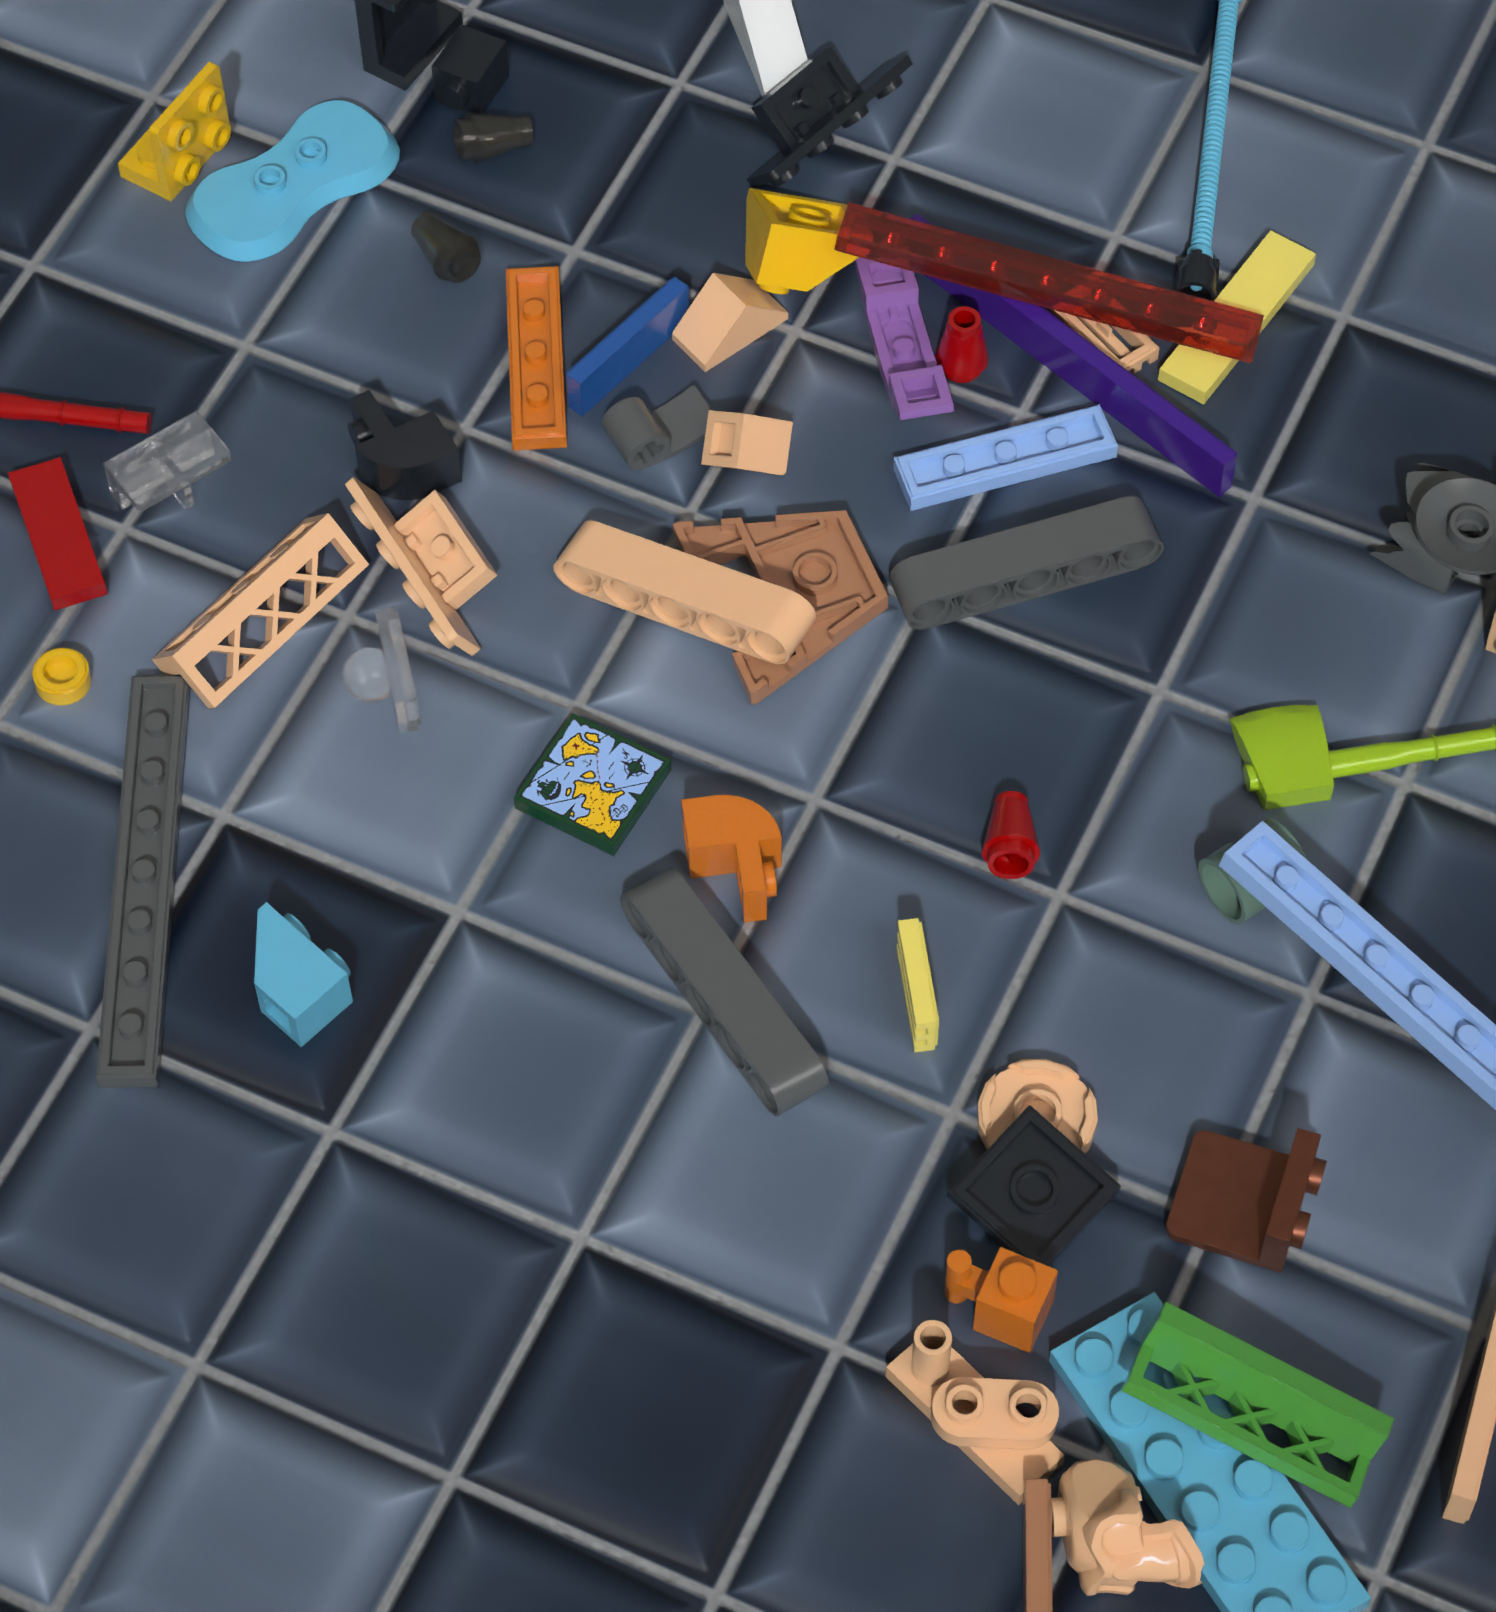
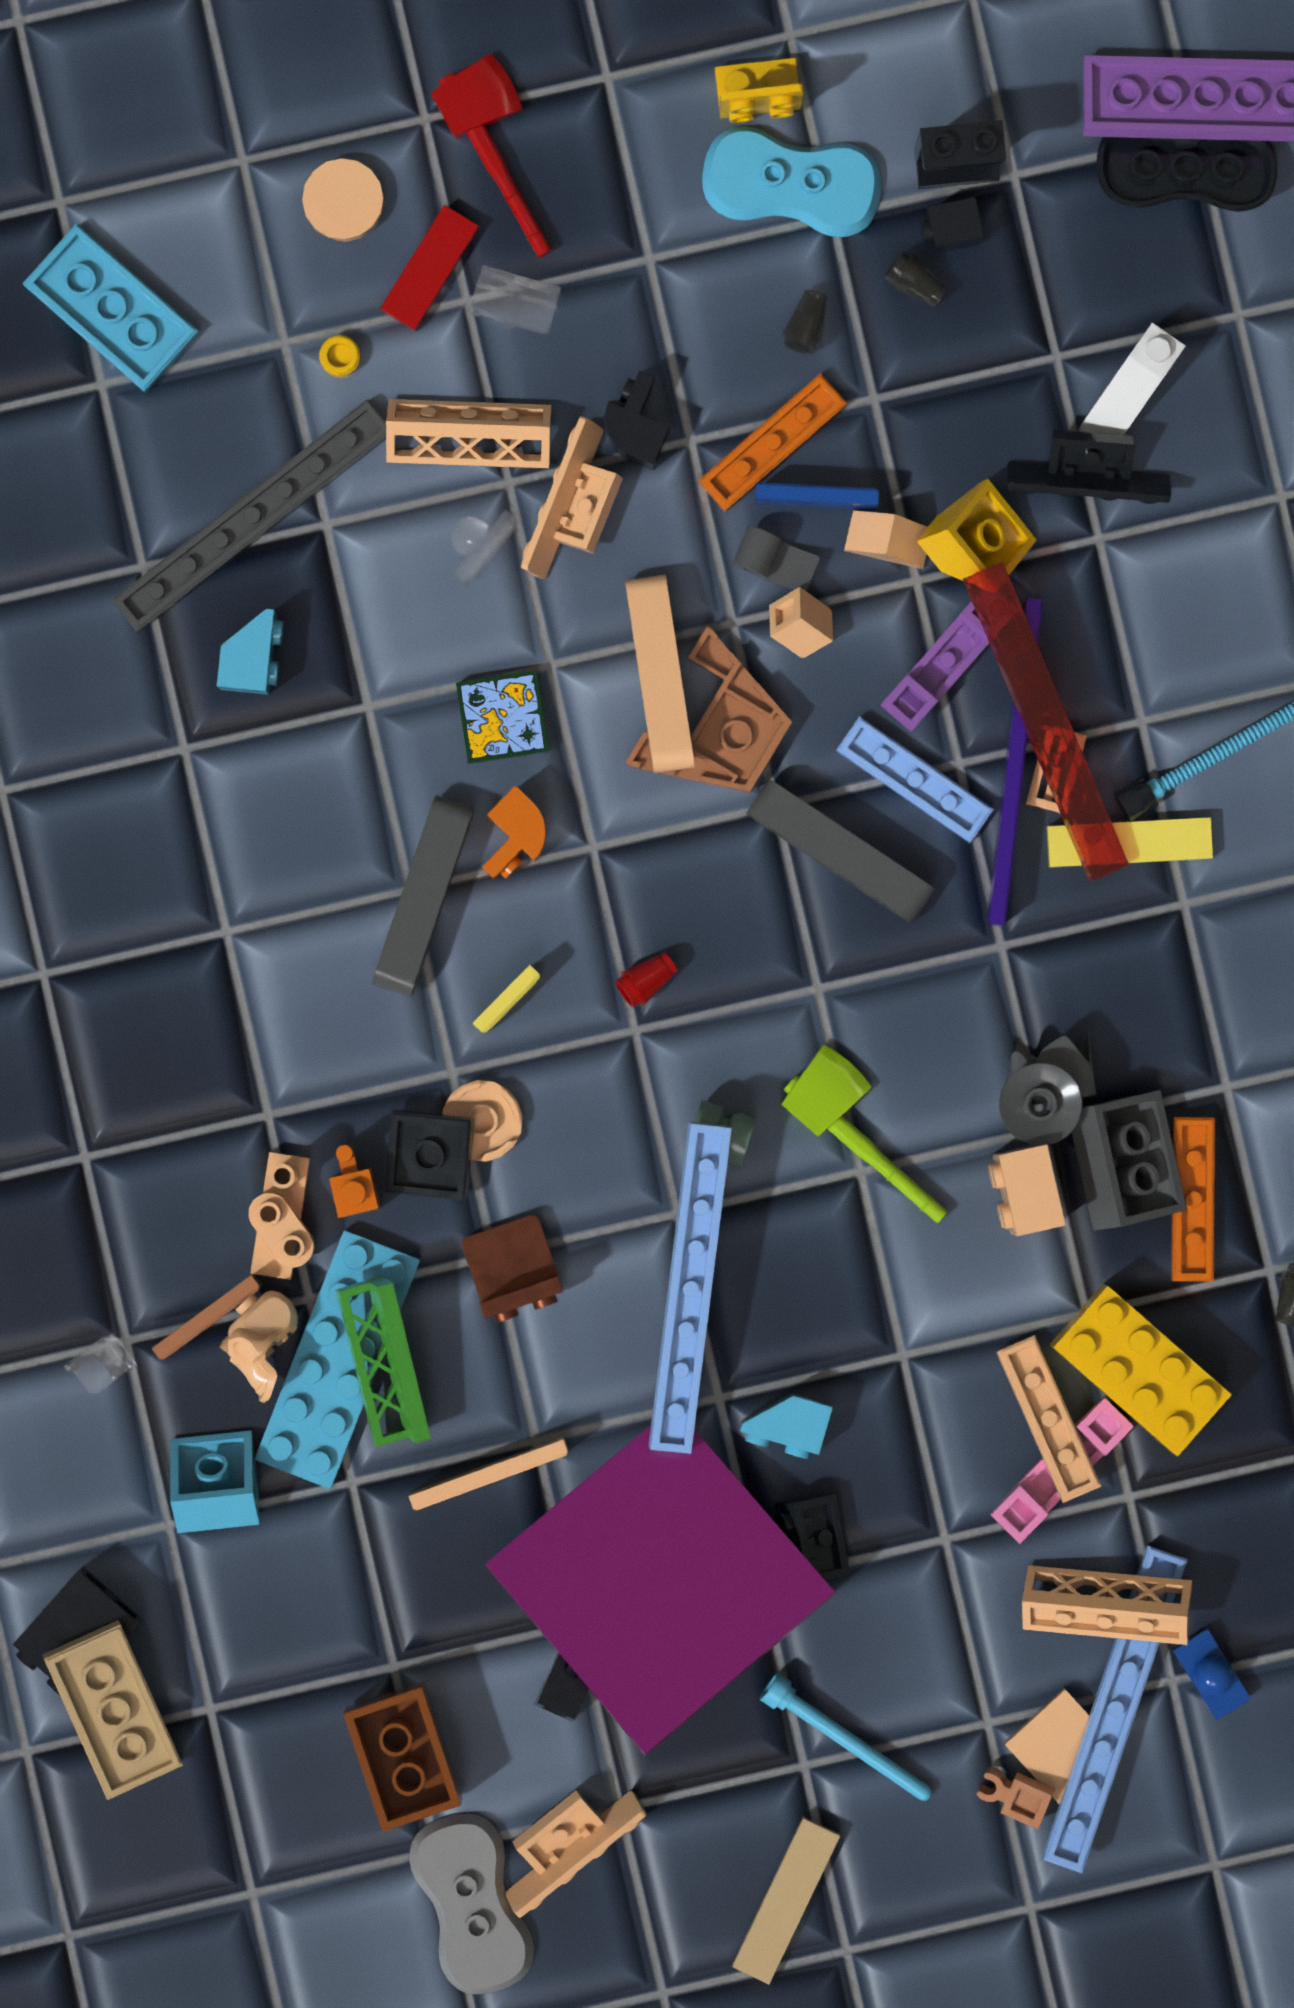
camera: 50 degrees right, 30 degrees up
red cone [935,306,989,383] -> none

